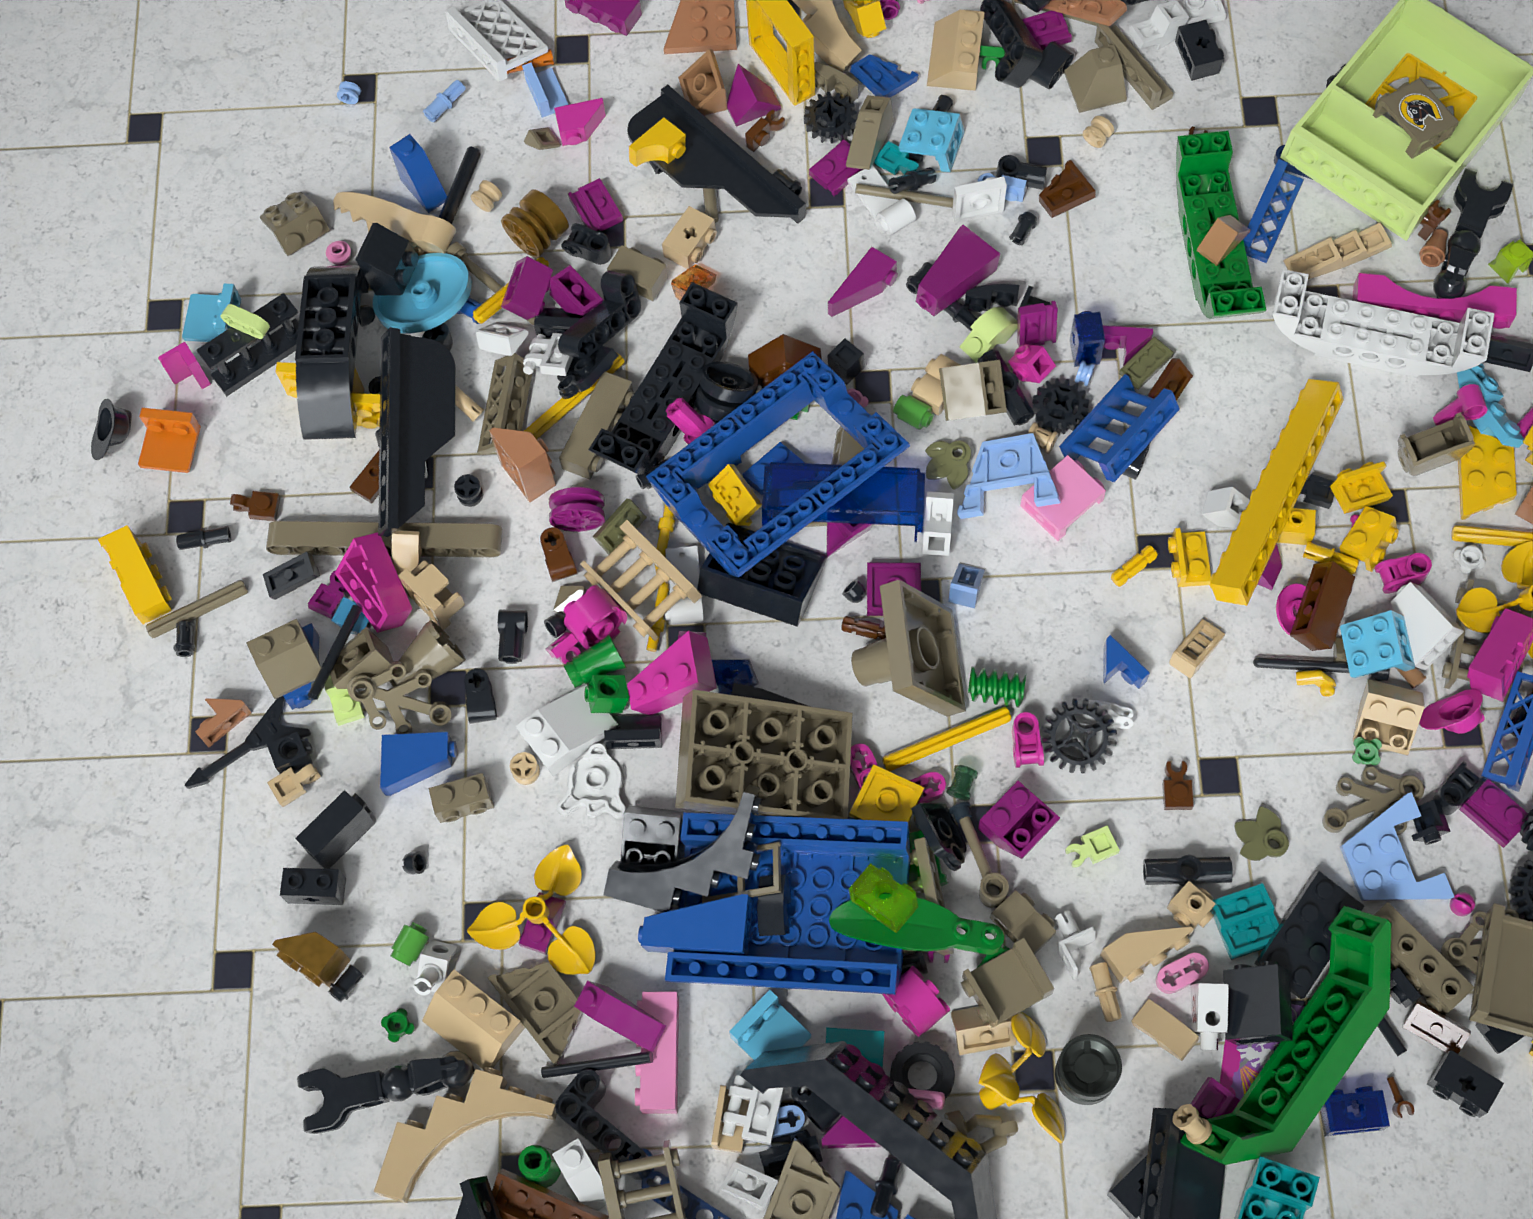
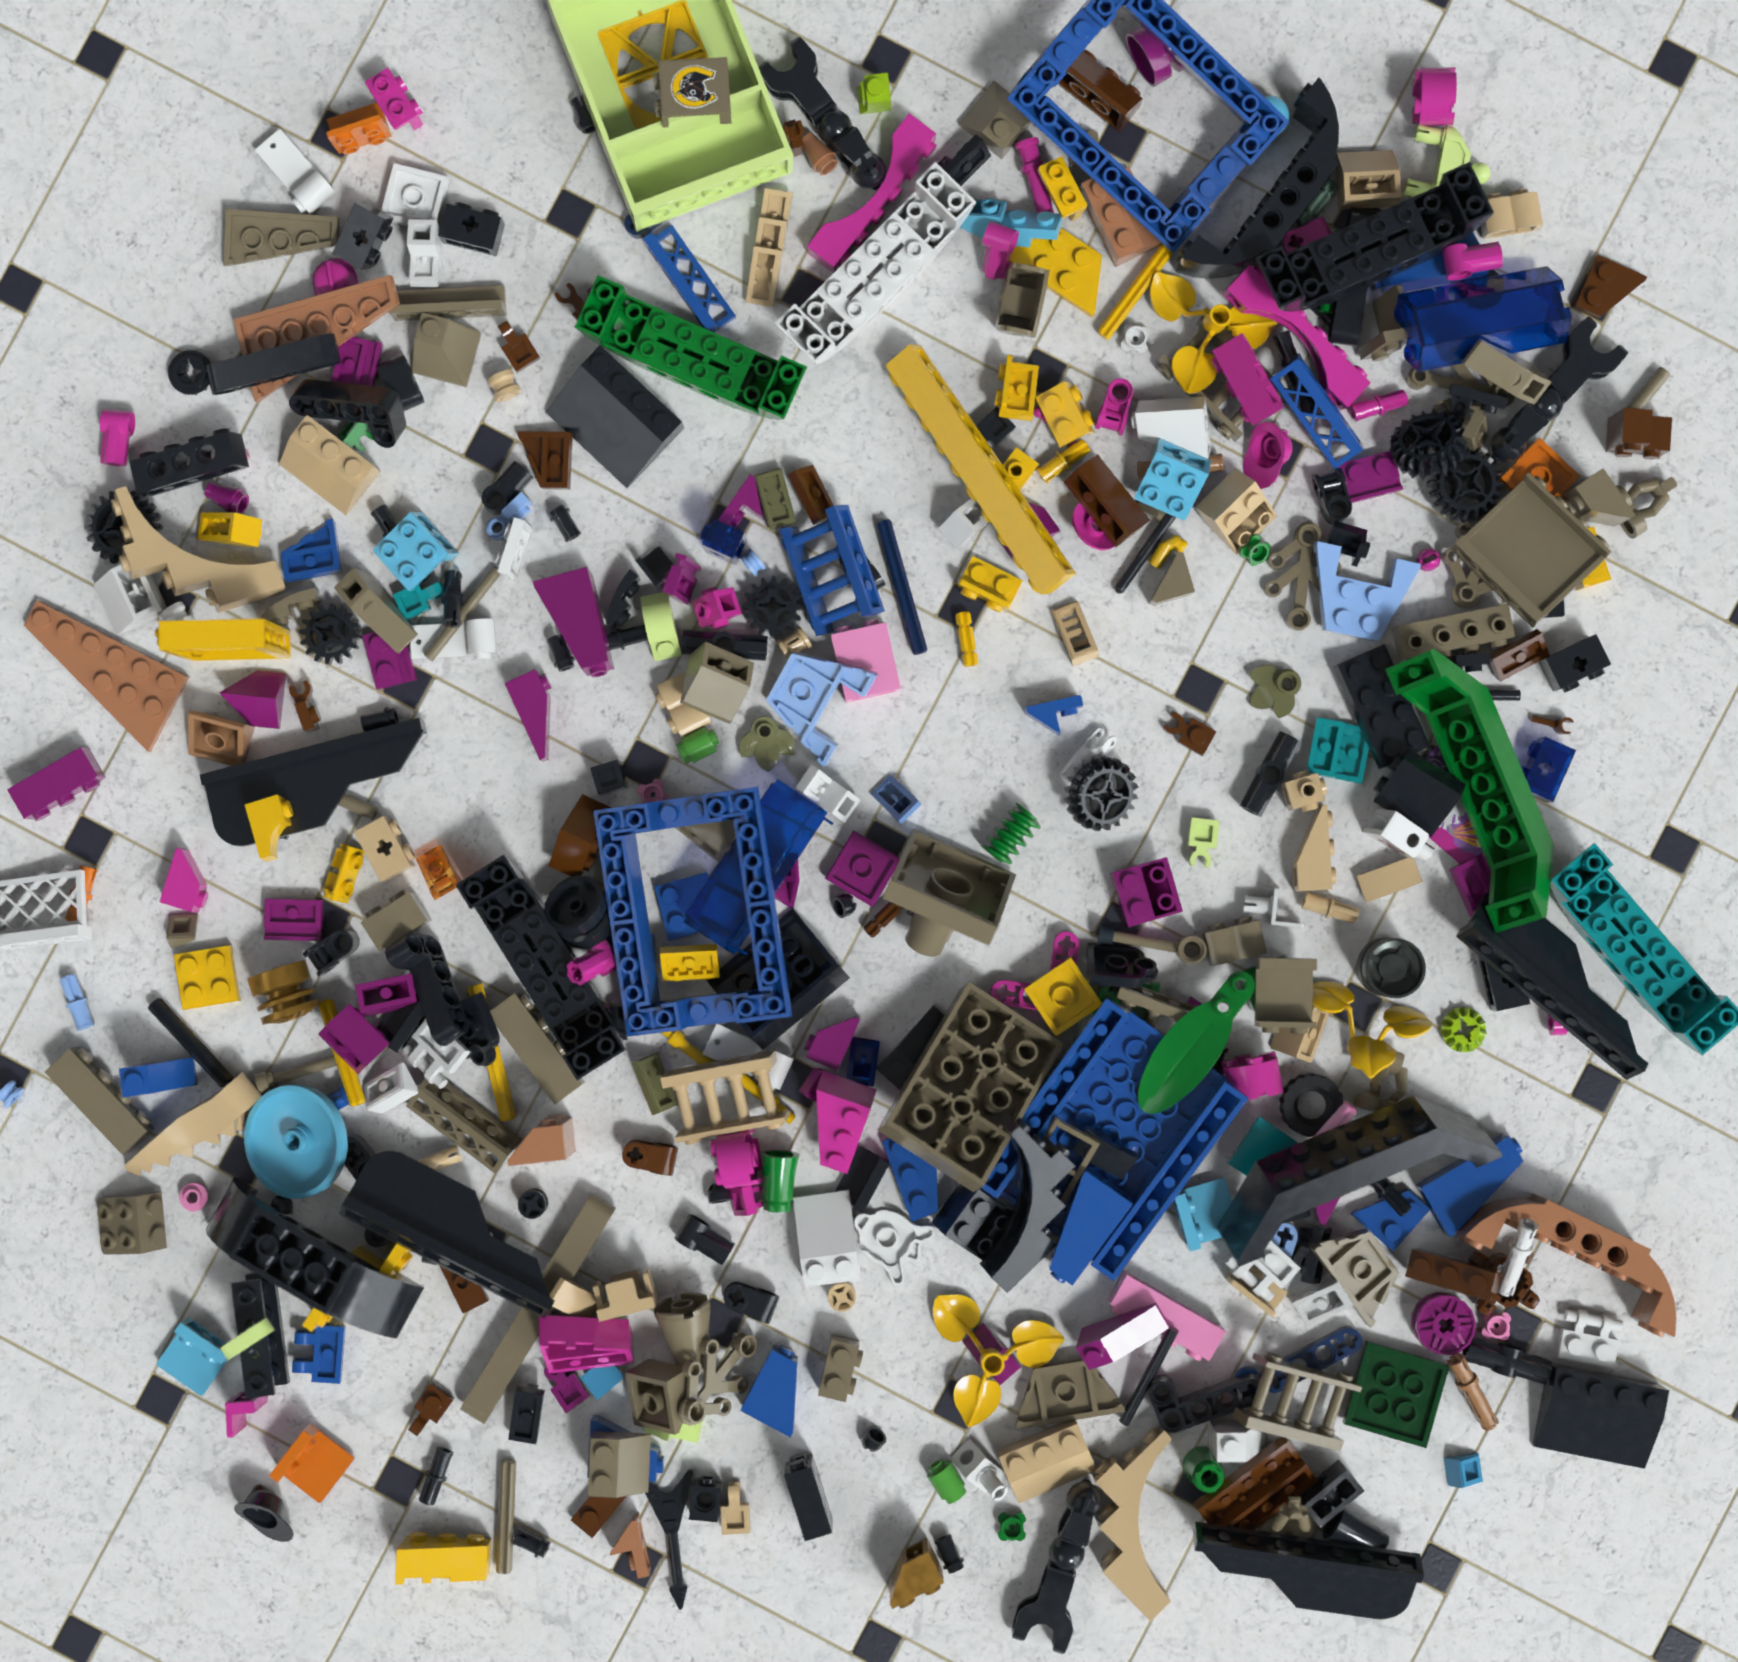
camera: 65 degrees left, 20 degrees up
black brick [280,868,346,905] -> none
black bar [308,605,362,700] -> none
black slope [355,223,419,296] -> none
tan wheel [470,180,502,212] -> none
light blue panel [522,63,569,118] -> none
magenta wheel [549,487,605,532] -> none
dark tan slope [553,586,586,614] -> none
green brick [584,675,629,713] -> none
clear neon green brick [849,863,918,933] -> none
yellow axle [882,707,1011,772] -> none
clear green bush [946,765,978,801] -> none
dark pink piece [1012,712,1044,768] -> none
bright pink beam [1156,953,1209,994] -> none
tan bush [1173,1104,1212,1144] -> none
medium nougat slope [1197,215,1250,266] -> none
none -> dark tan brick [45,1047,155,1154]
none -> yellow plate [174,945,241,1010]
none -> blue plate [292,1324,346,1384]
none -> yellow hinge [323,843,365,904]
none -> reddish brown plate [498,321,541,373]
none -> black slope [545,345,684,489]
none -> reddish brown plate [571,1496,627,1538]
none -> magenta slope [804,1016,861,1071]
none -> dark blue axle [877,519,927,655]
none -> blue wing [882,1139,938,1222]
none -> dark tan slope [1149,551,1195,606]
none -> lime gear [1441,1007,1487,1052]

